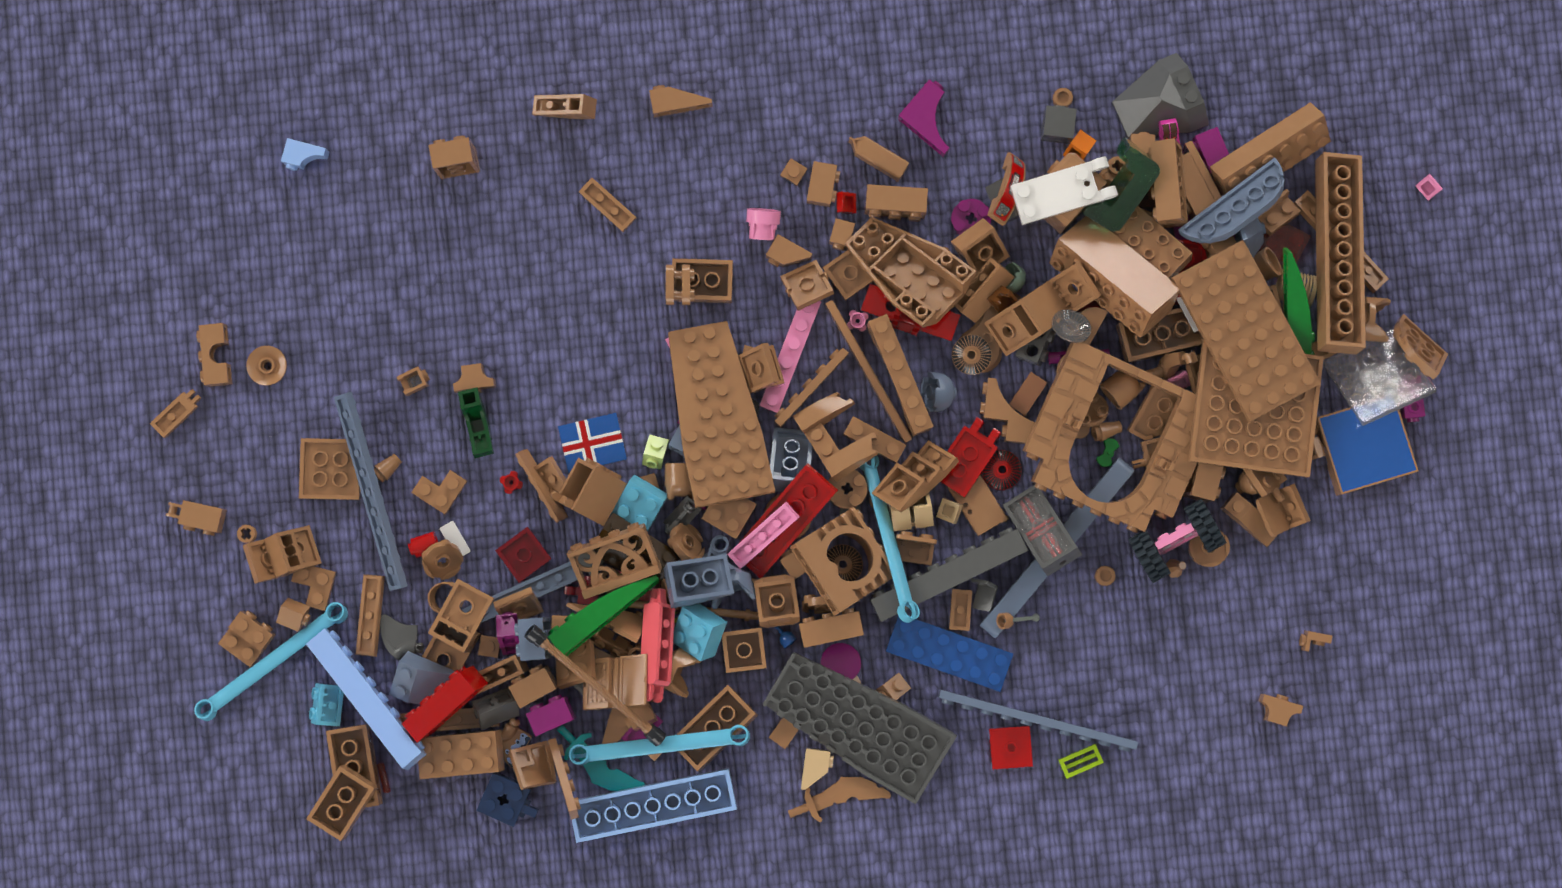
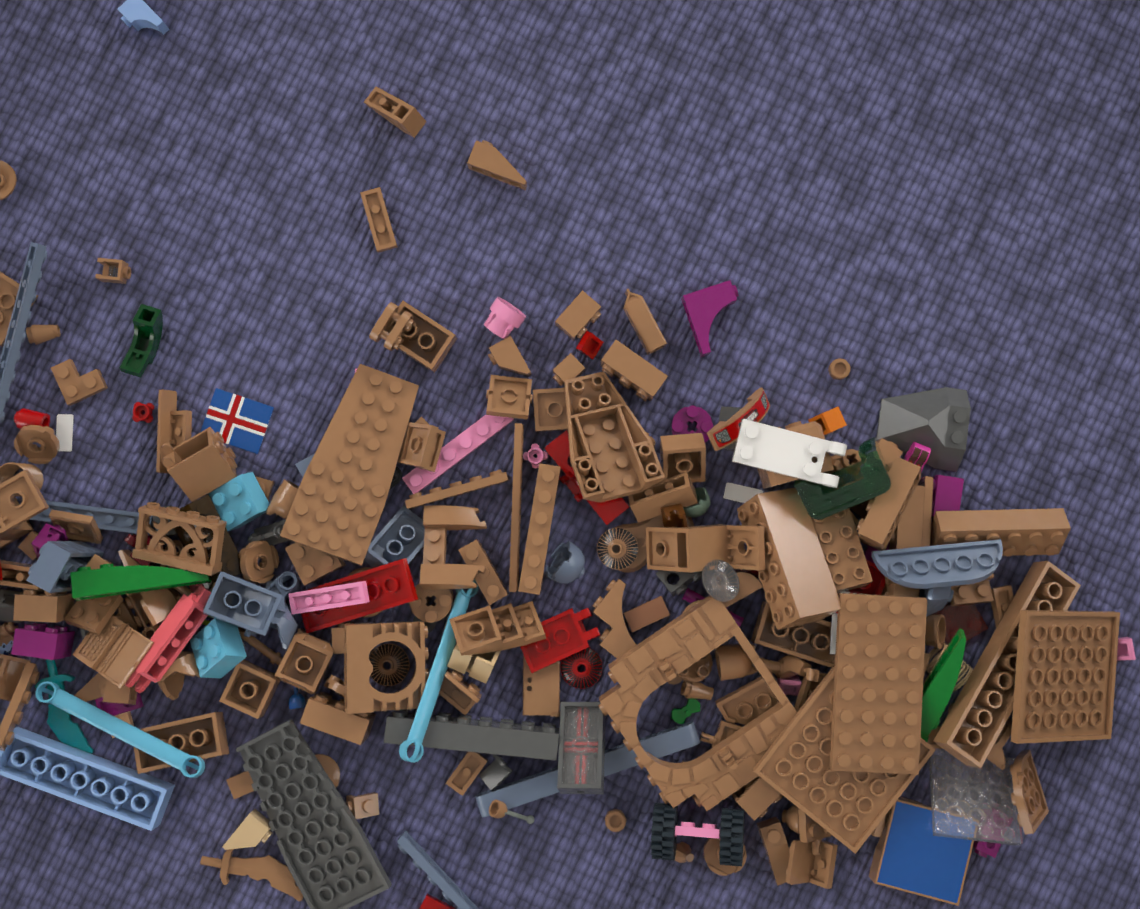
camera: 30 degrees right, 0 degrees up
medium nougat brick [429,136,480,179] -> none
medium nougat brick [453,363,496,393] -> none
dark red plate [495,527,552,583] -> none
medium nougat hose [524,624,666,746] -> none
yellowish green bracket [642,435,669,469] -> none
medium nougat plate [780,158,807,186] -> none
magenta piece [821,643,861,679] -> none
blue plate [886,616,1013,692] -> none
tan plate [936,498,963,524] -> none
dark grey head [1040,105,1077,144] -> none
none -> white sticker [723,482,763,503]
none -> medium nougat plate [1011,610,1120,744]

